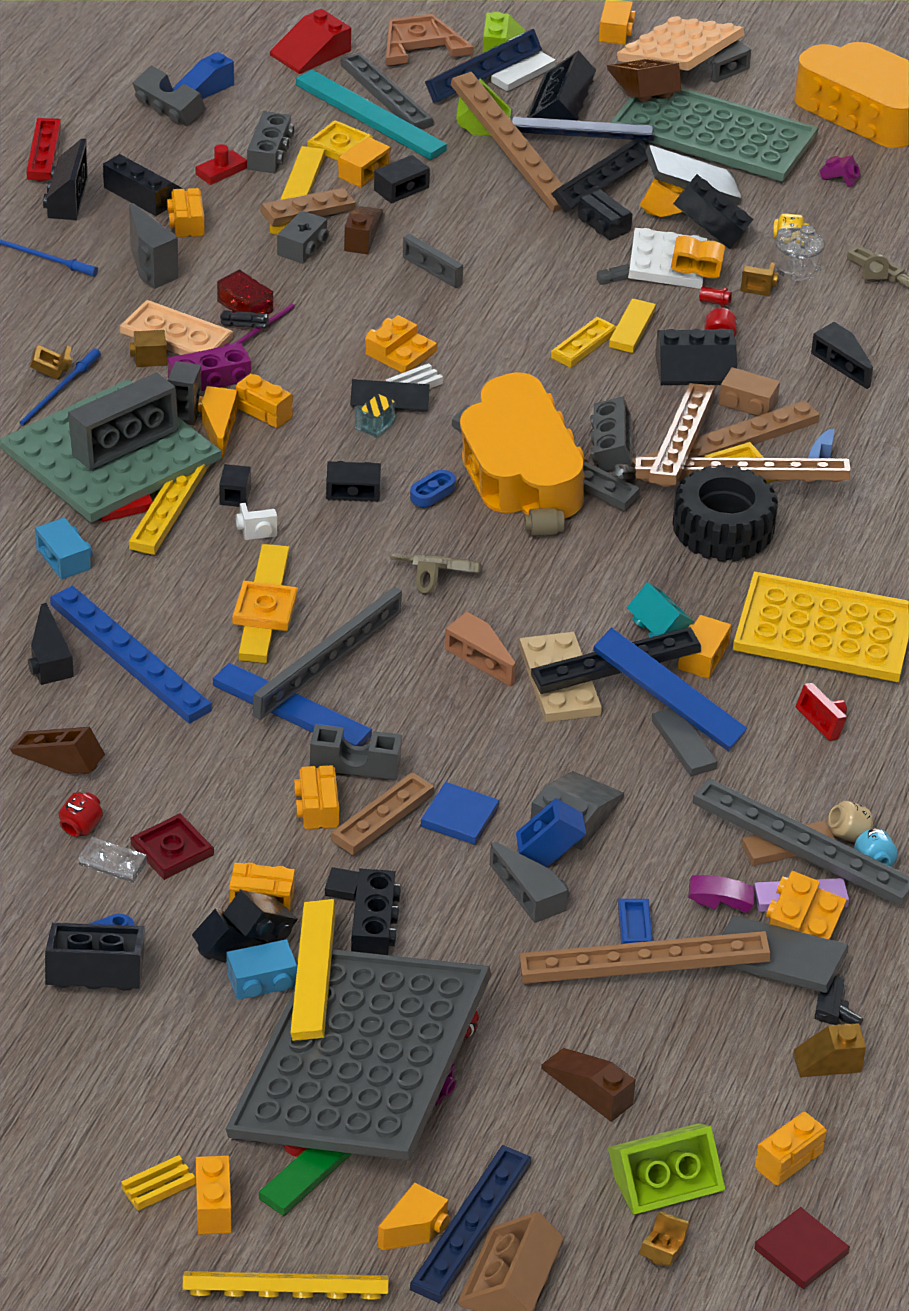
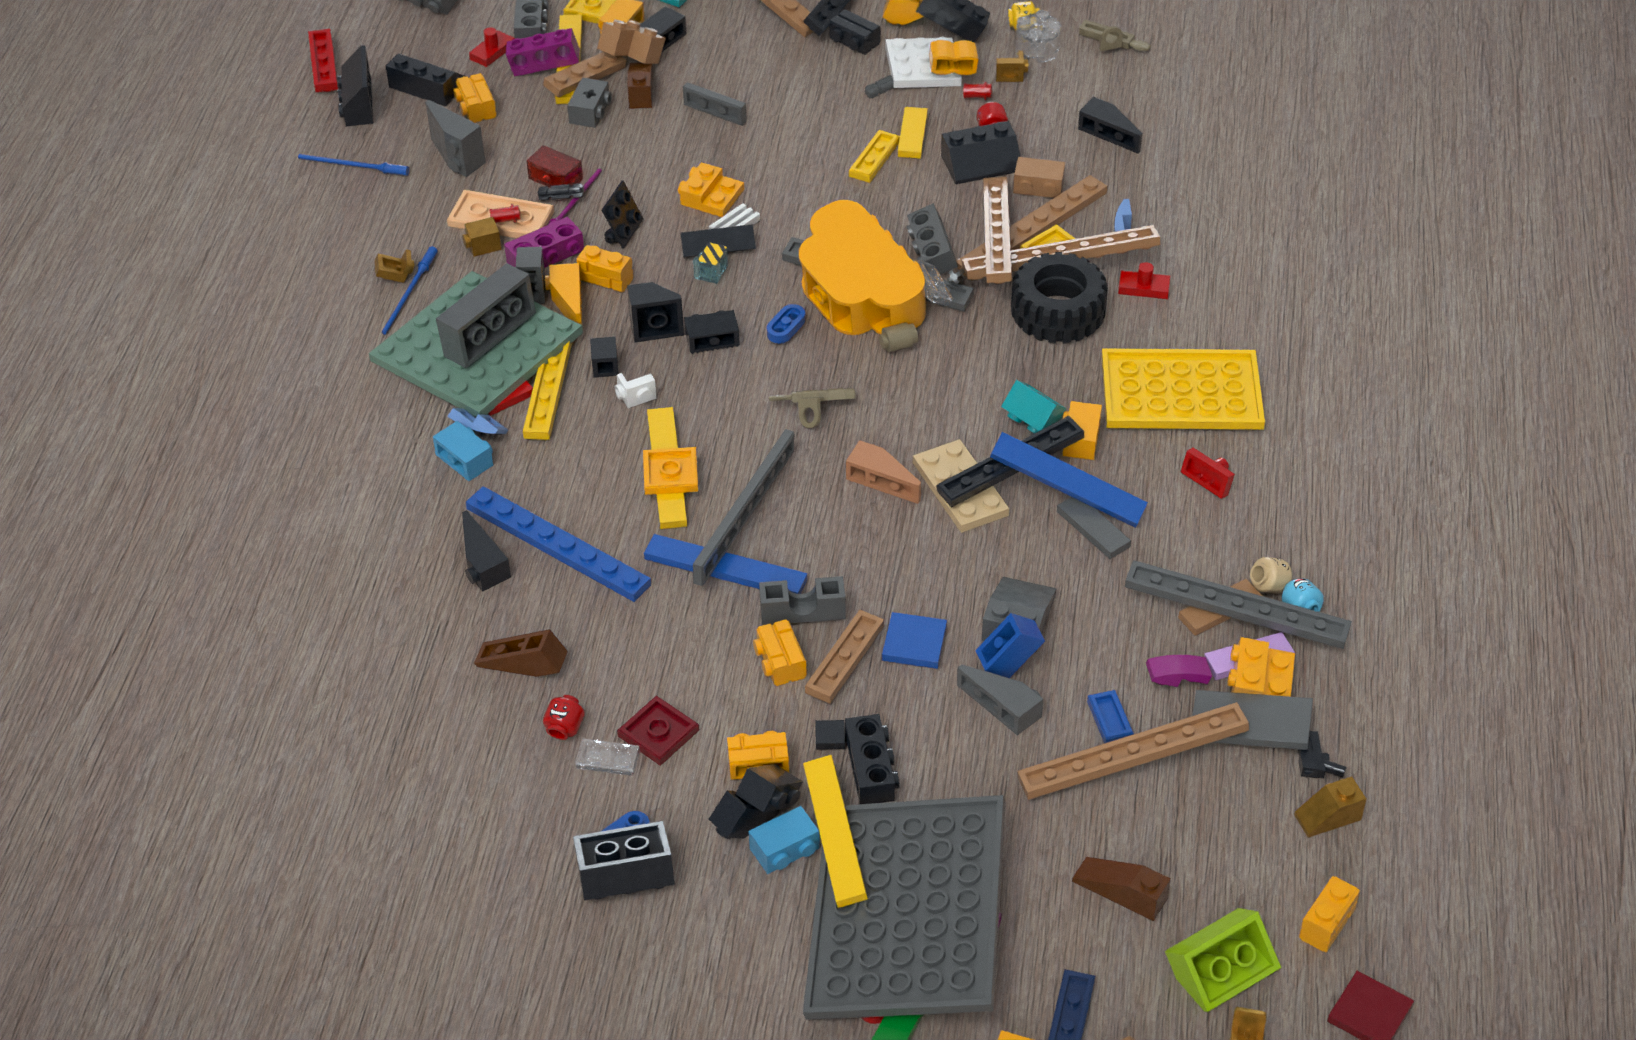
camera: 10 degrees left, 5 degrees up
none -> medium blue slope [448,408,508,434]
none -> red pin [490,204,521,223]
none -> magenta brick [506,28,580,77]
none -> medium nougat brick [597,20,665,64]
none -> black hinge [601,180,644,249]
none -> black slope [627,282,684,343]
none -> clear plate [916,259,953,306]
none -> red tile [1118,262,1170,299]

